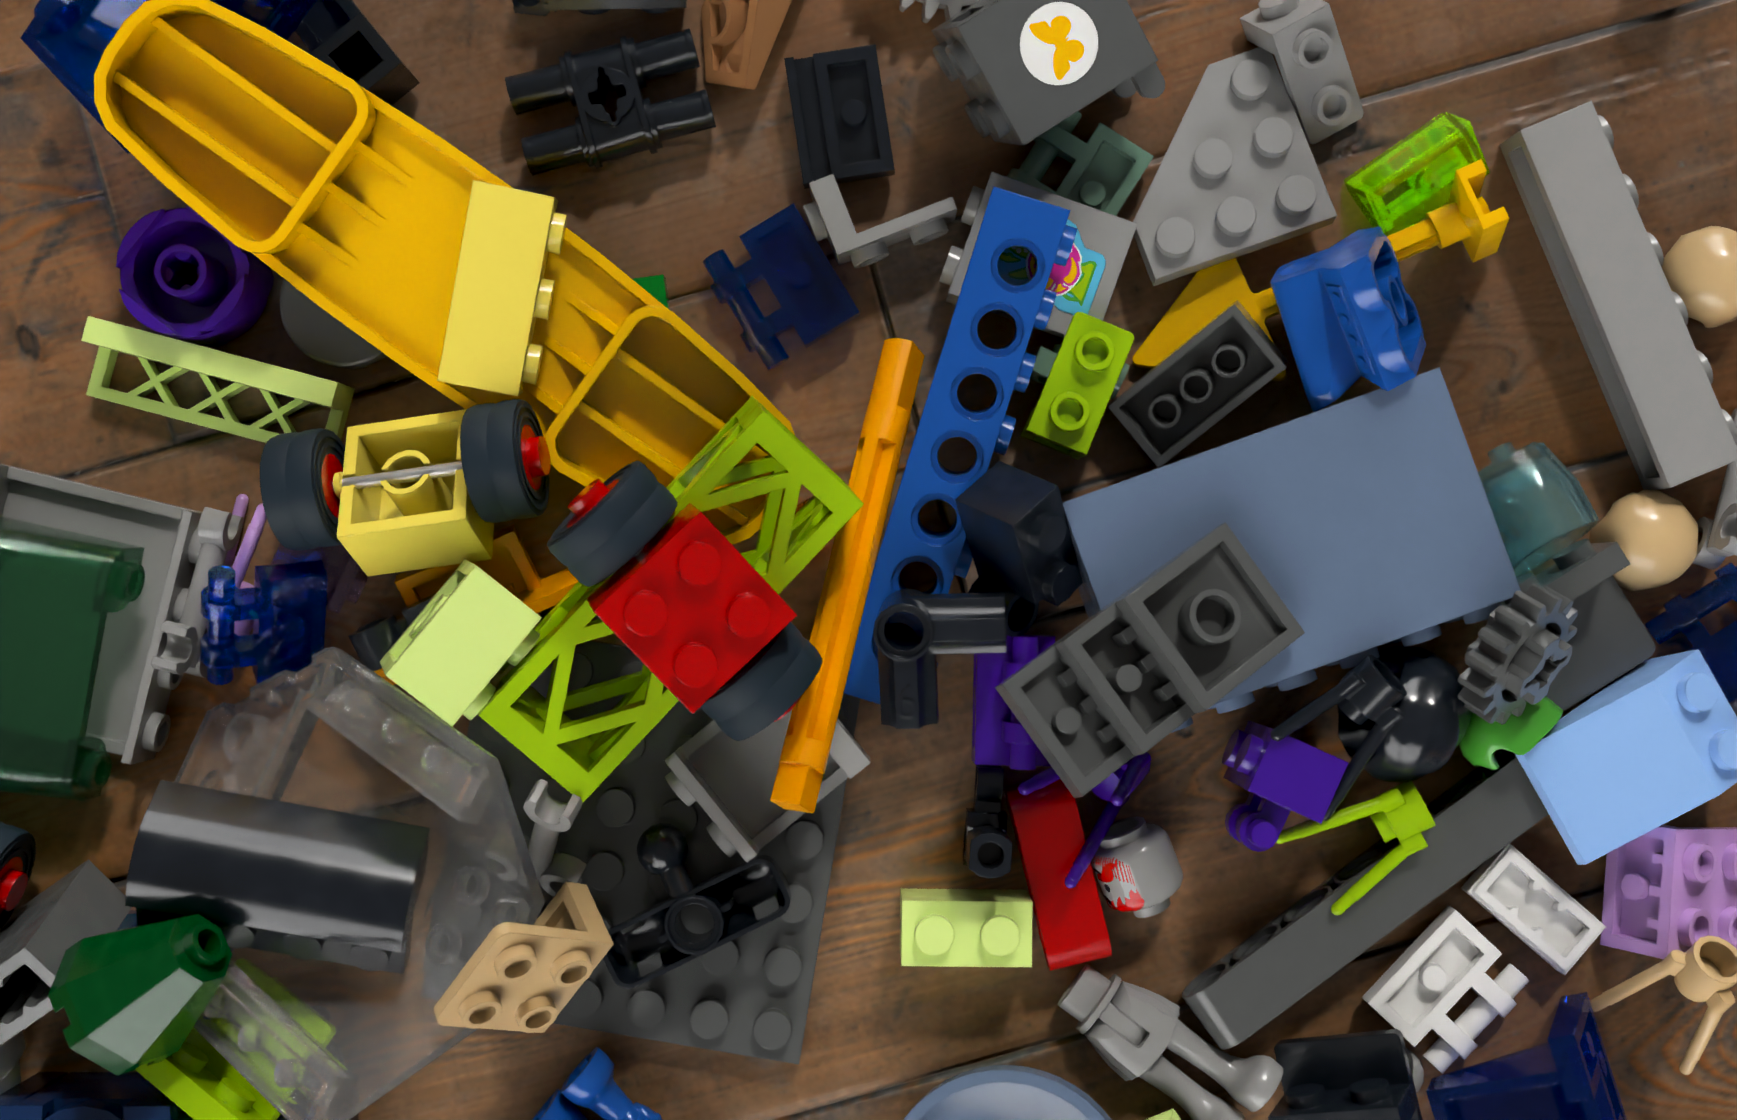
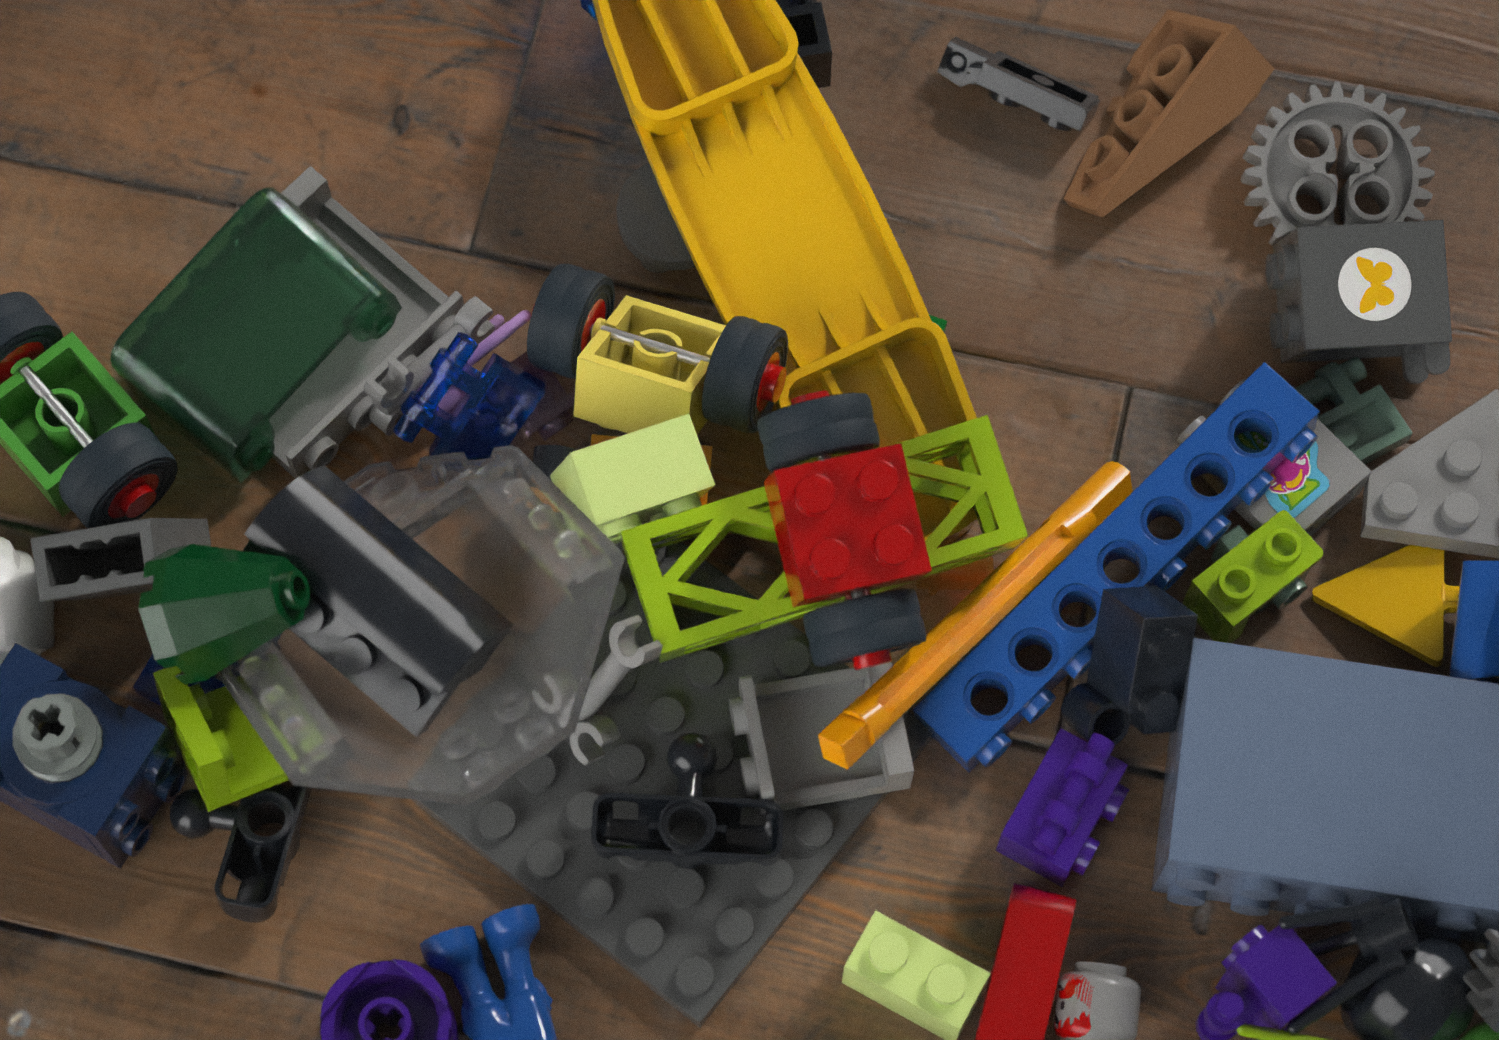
camera: 30 degrees right, 20 degrees down
yellowish green fence [81,316,355,443] -> none
dark purple brick [116,206,274,347] -> none
tan bracket [433,882,614,1033] -> none
light yellow brick [437,180,567,397] -> none
black pin [505,28,716,176] -> none
clear blue plate [703,203,860,370] -> none
black plate [784,44,895,189] -> none
light grey bracket [803,174,957,268] -> none
black piece [873,588,1007,729] -> none
black bar [963,765,1013,879] -> none
dark grey slope [995,522,1305,798] -> none
dark purple plant [1018,752,1151,888] -> none
dark grey piece [1108,300,1289,468] -> none

